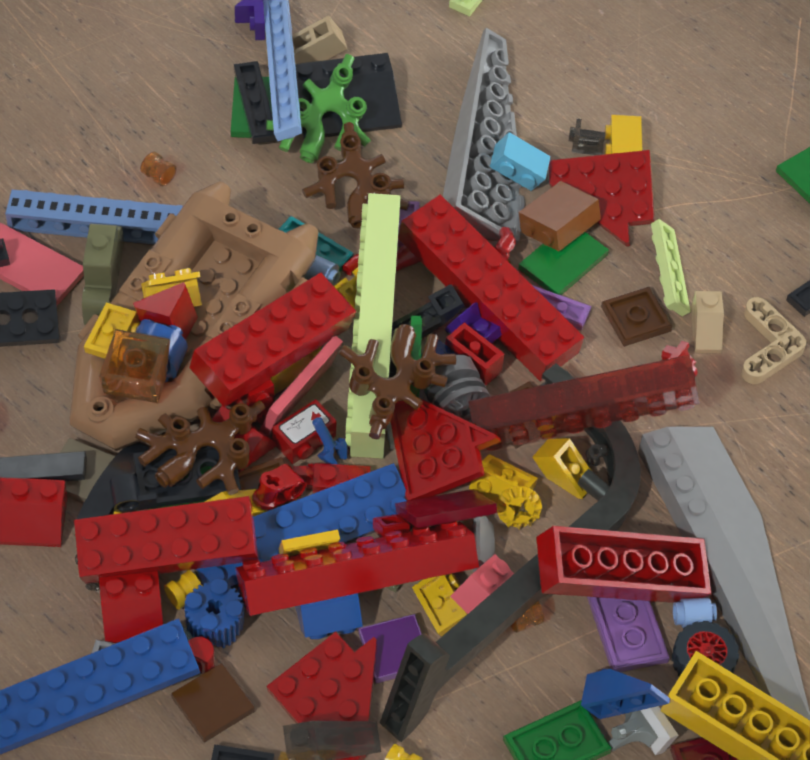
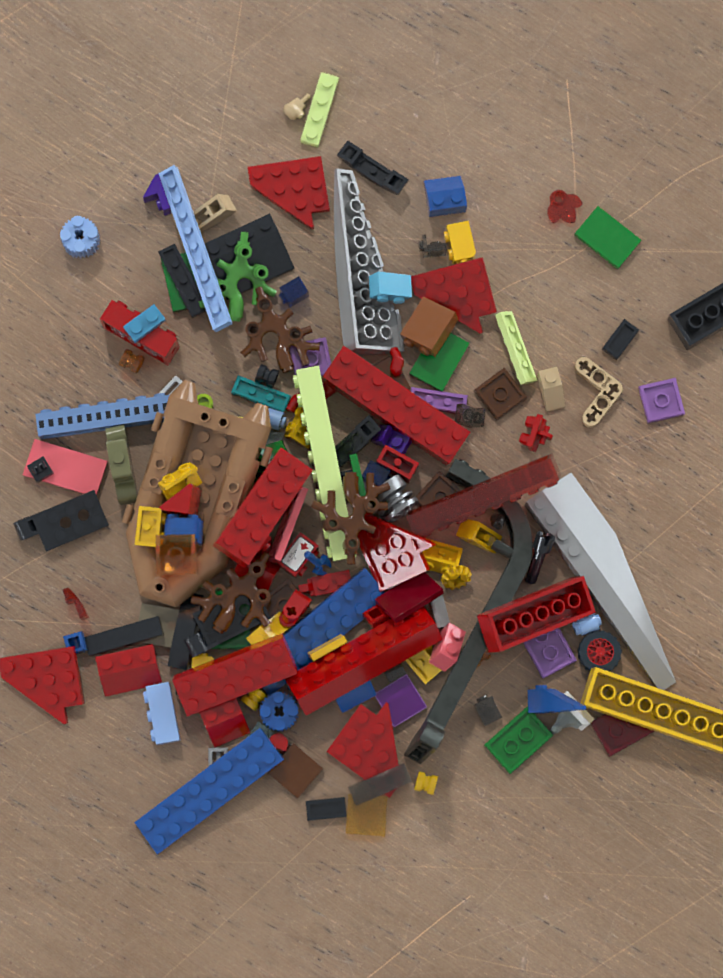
camera: 15 degrees left, 25 degrees up
none -> light blue brick [60,216,100,258]
none -> red brick [100,300,180,366]
none -> dark azure plate [123,304,166,343]
none -> light blue brick [143,682,181,745]
none -> red wing [247,156,330,230]
none -> black wheel [255,364,279,388]
none -> clear blue brick [279,276,309,308]
none -> black slope [337,140,409,195]
none -> clear smoke tile [384,663,407,683]
none -> blue slope [424,176,467,217]
none -> clear smoke bracket [455,404,486,428]
none -> clear smoke bracket [474,694,502,727]
none -> black piece [525,531,555,584]
none -> clear red plate [547,190,583,223]

